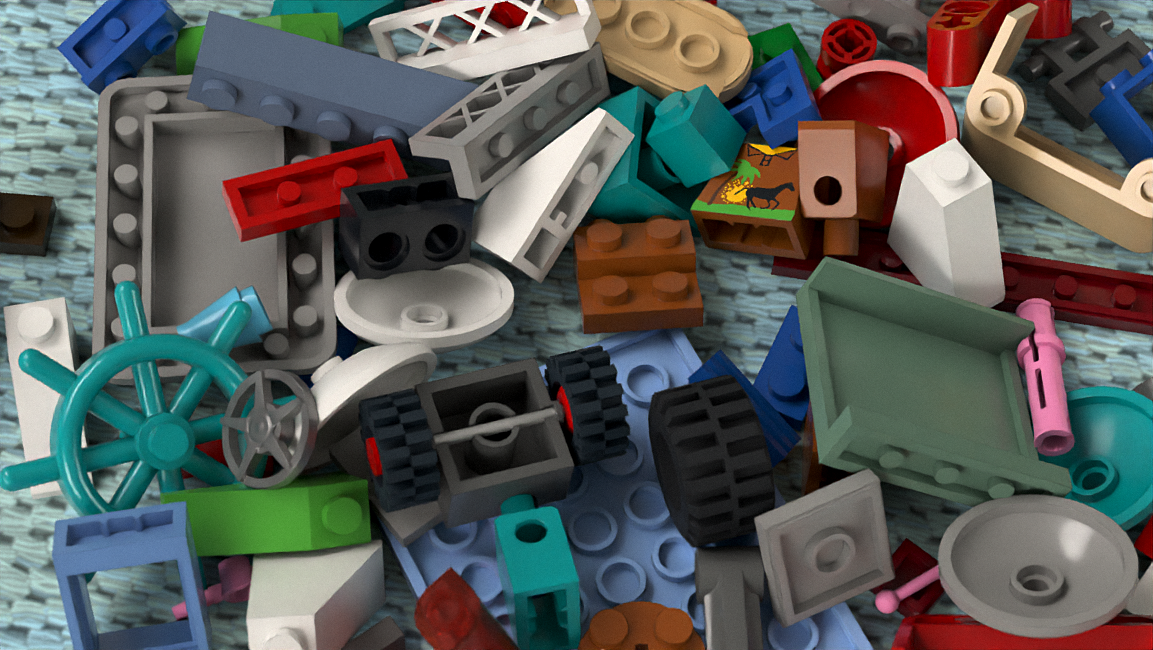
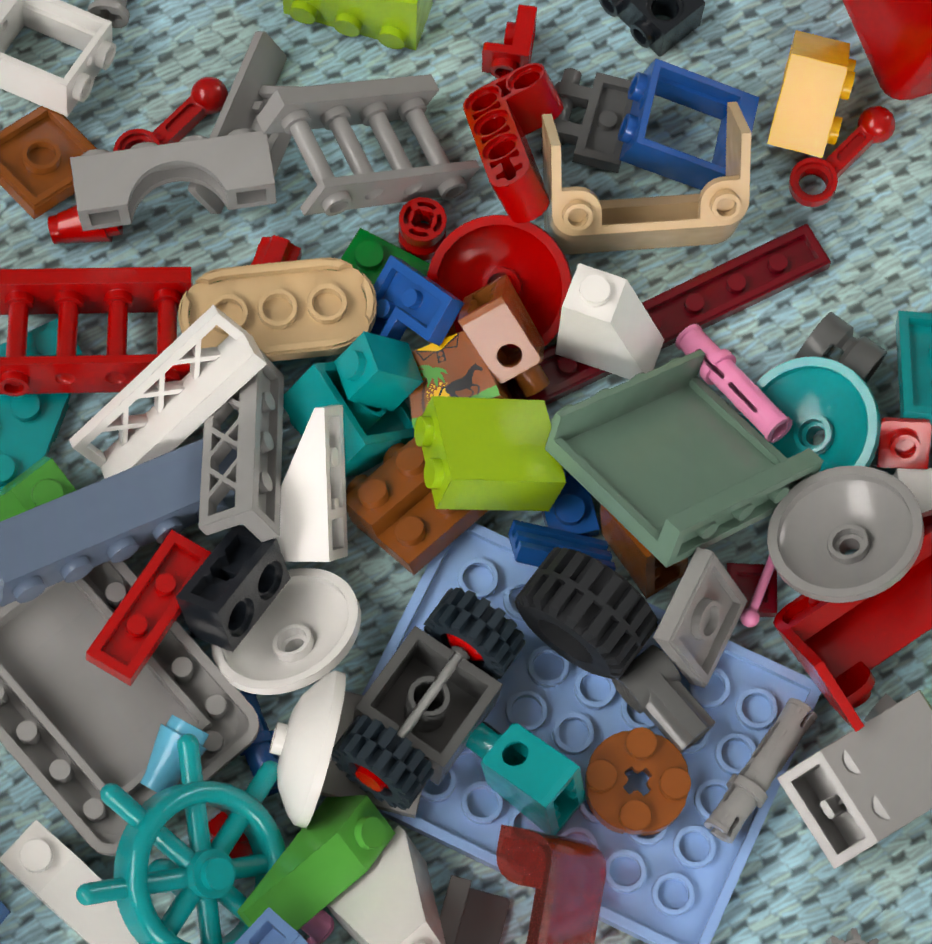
camera: 40 degrees left, 10 degrees up
flat silver wheel [220,369,318,490] -> none
none -> lime brick [414,396,566,511]

